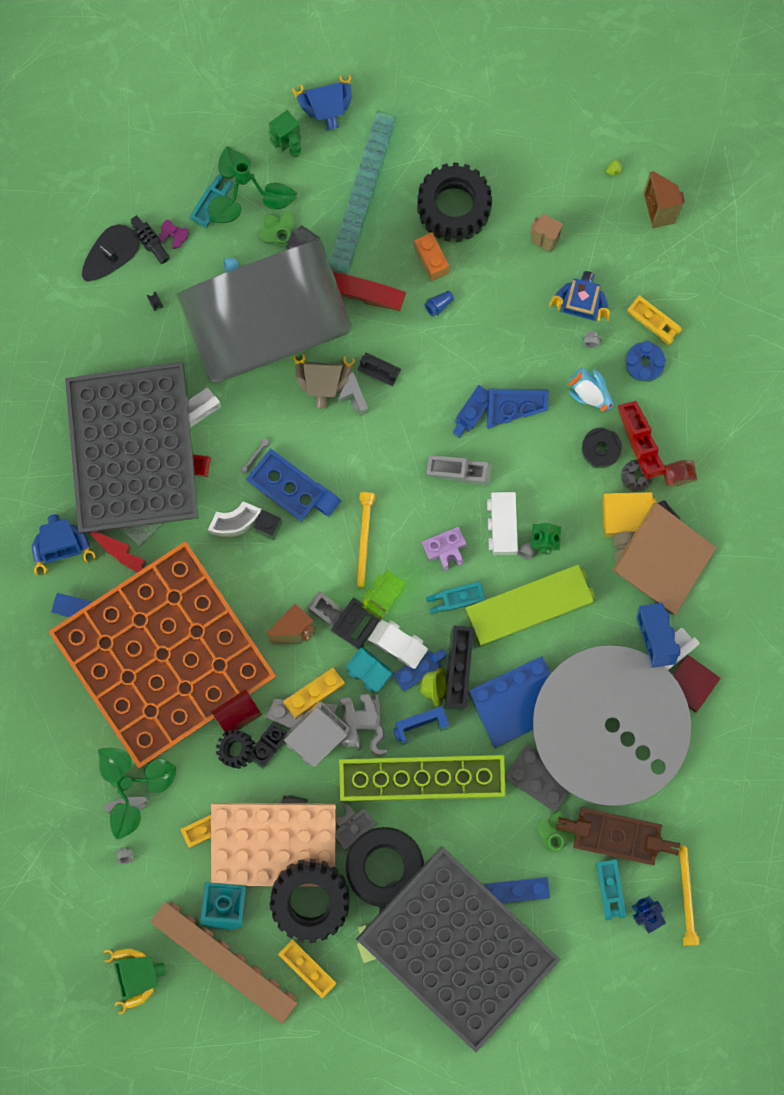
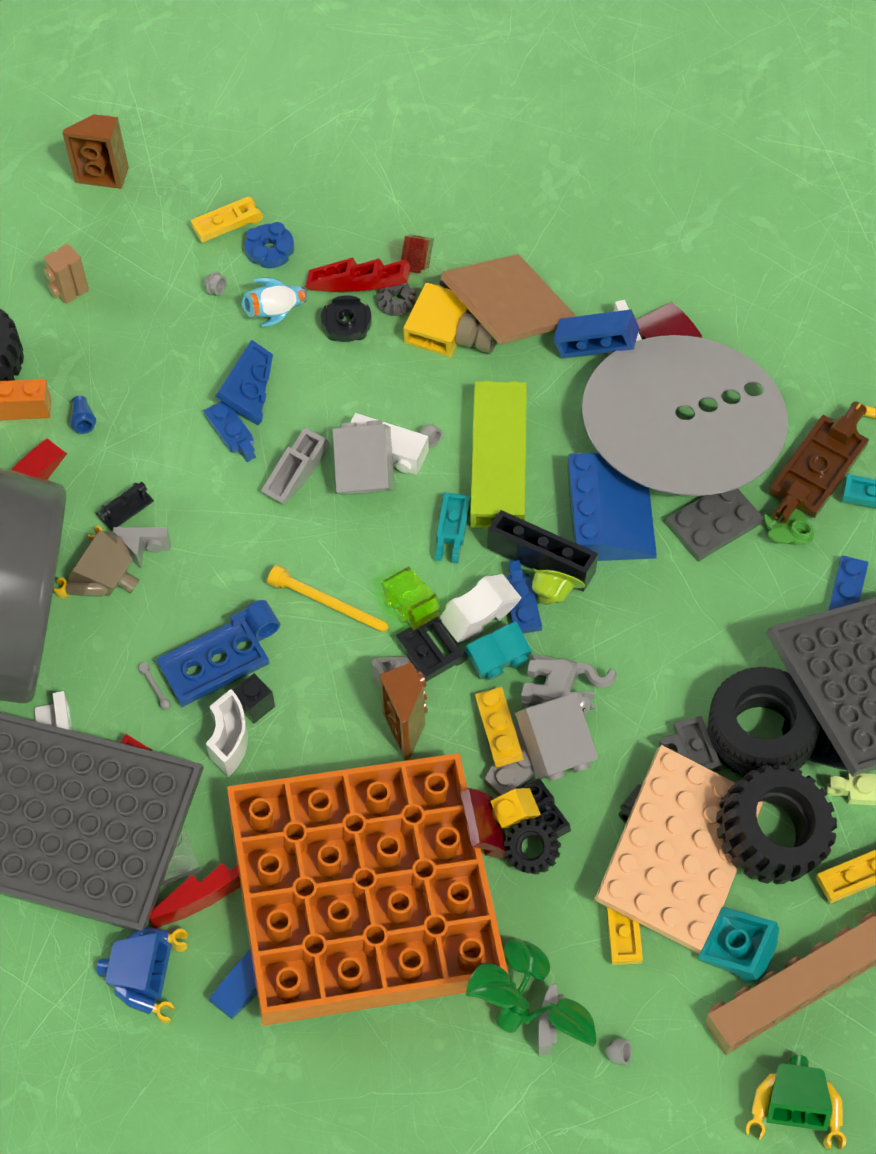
camera: 65 degrees left, 20 degrees down
lime brick [339,755,506,802] -> none
blue panel [393,706,449,745] -> none
lavender plate [422,527,467,571] -> none
green brick [531,523,561,554] -> none
blue torso [549,271,610,322] -> none
lime hinge [605,159,622,176] -> none
none -> light grey brick [333,420,394,495]
none -> yellow brick [491,788,541,828]

